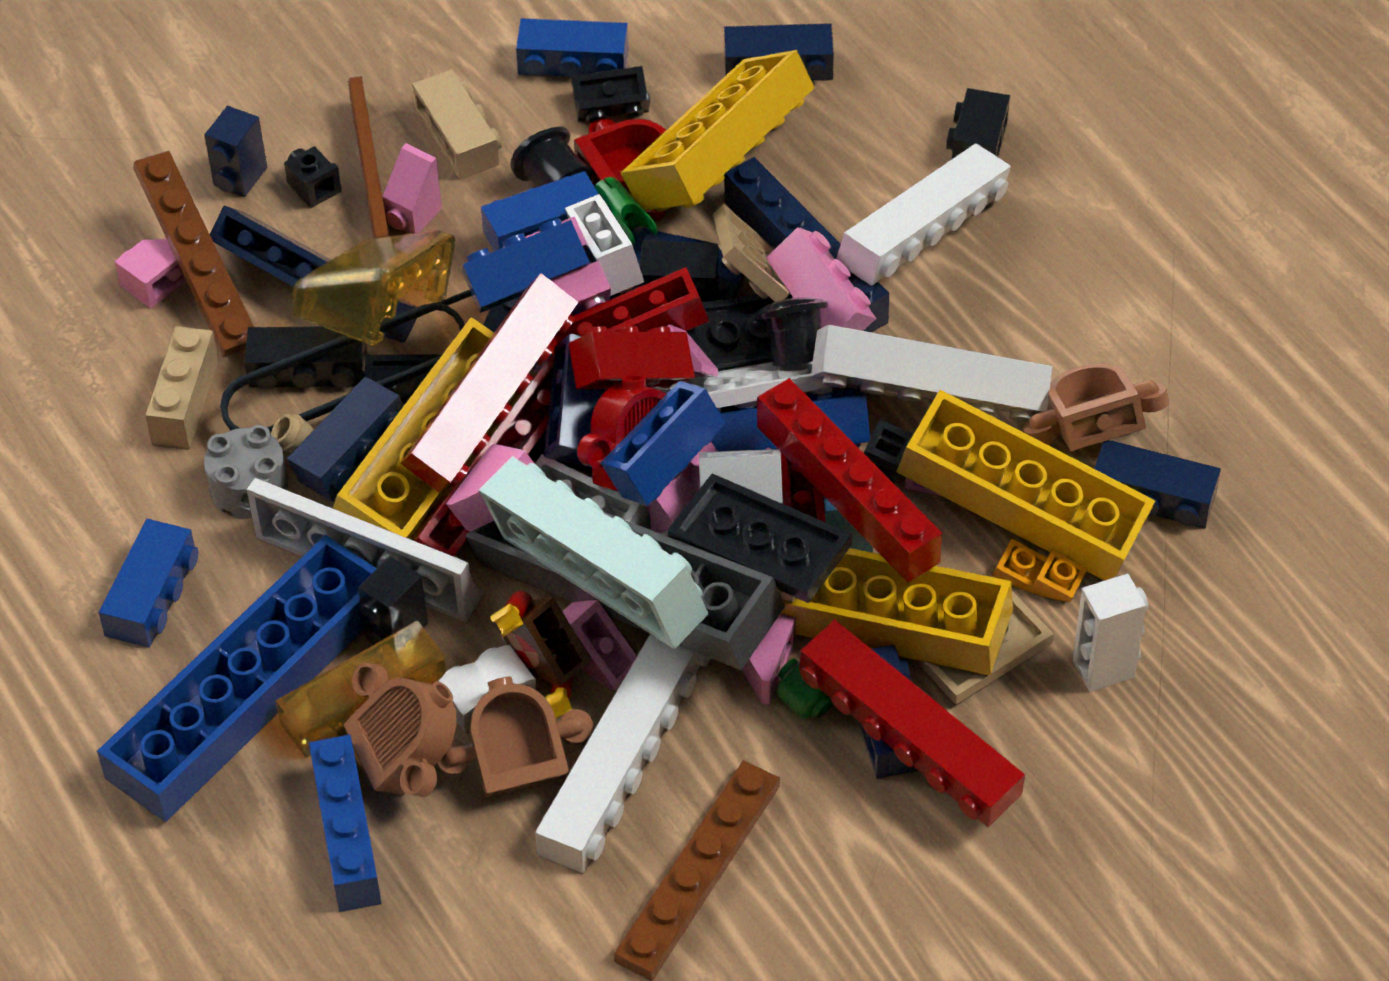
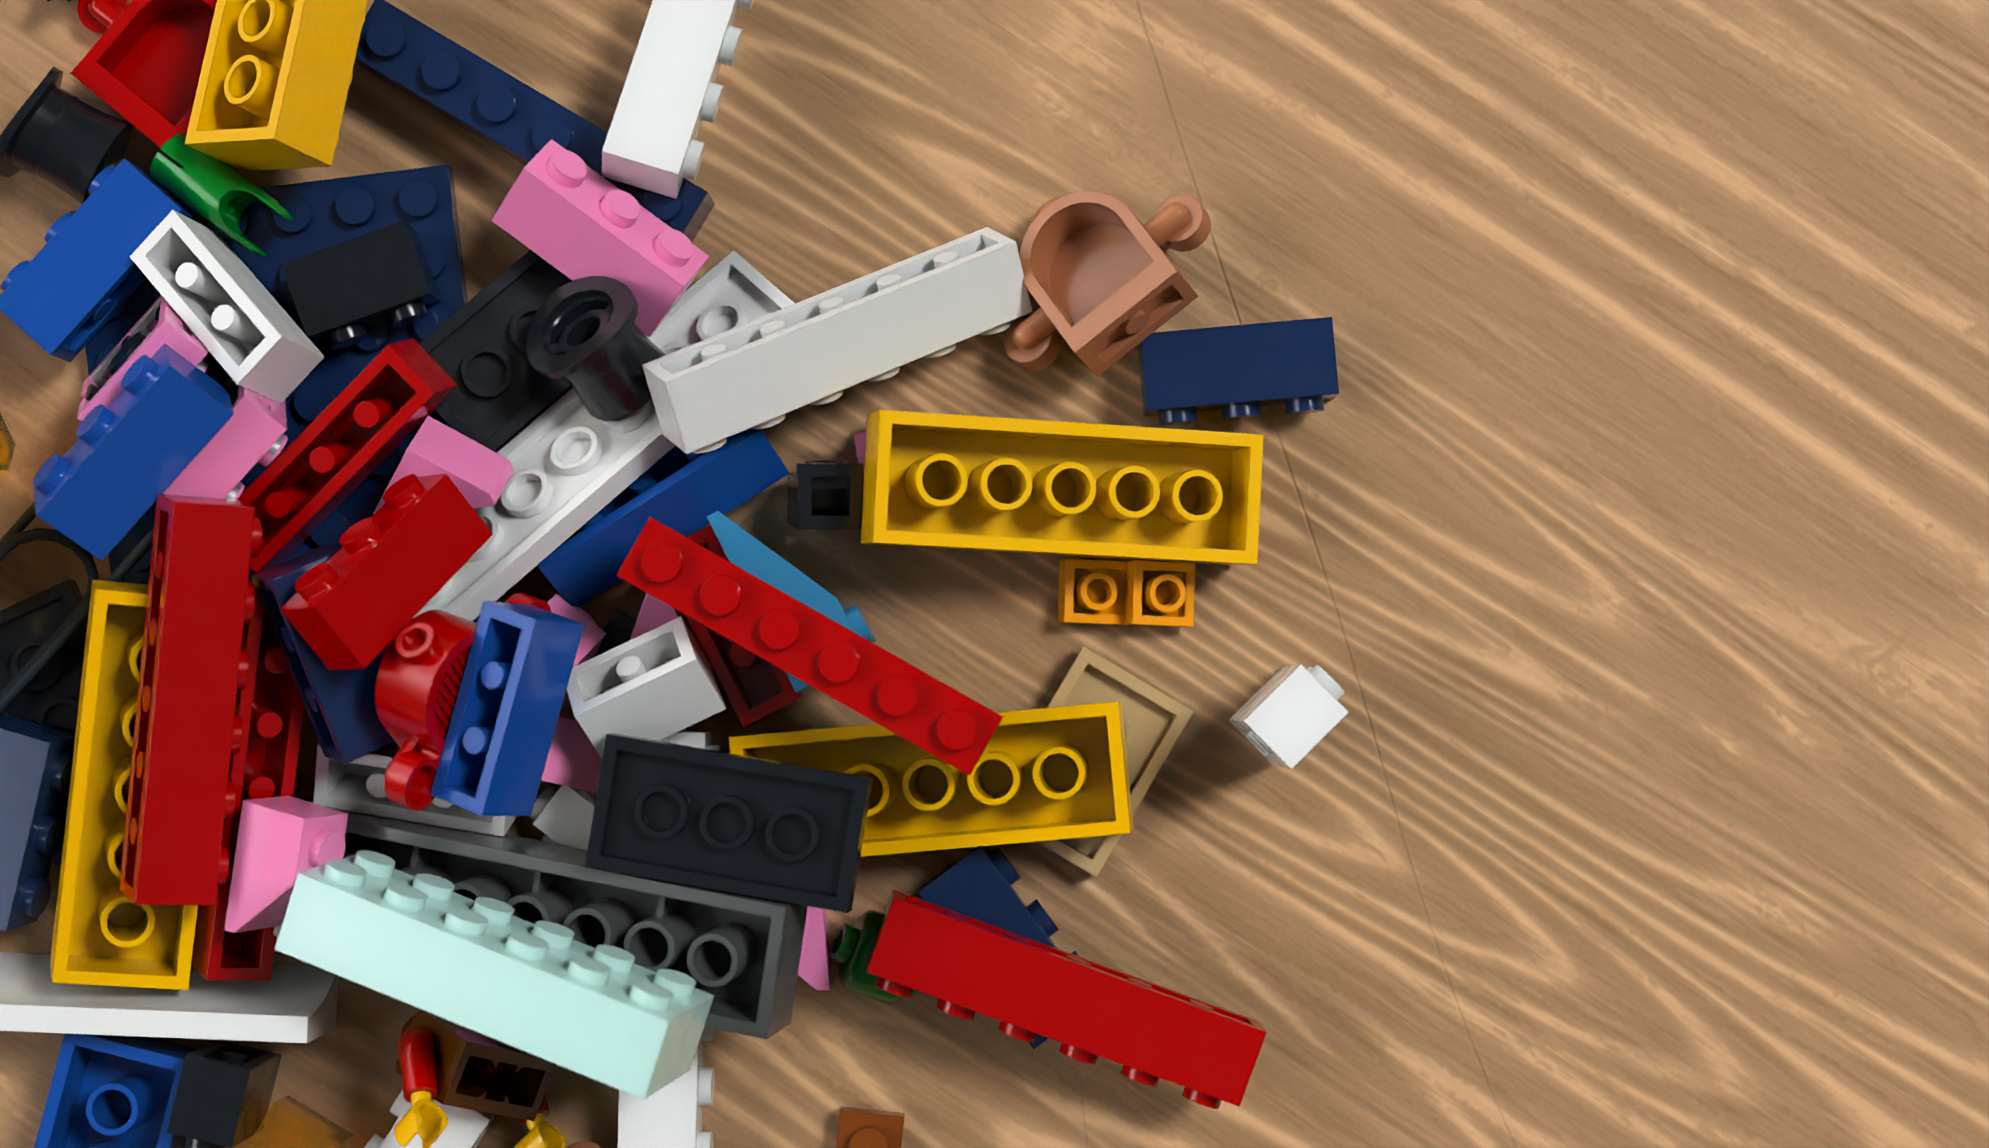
camera: 25 degrees left, 35 degrees up
tan plate [713,204,789,302] -> none

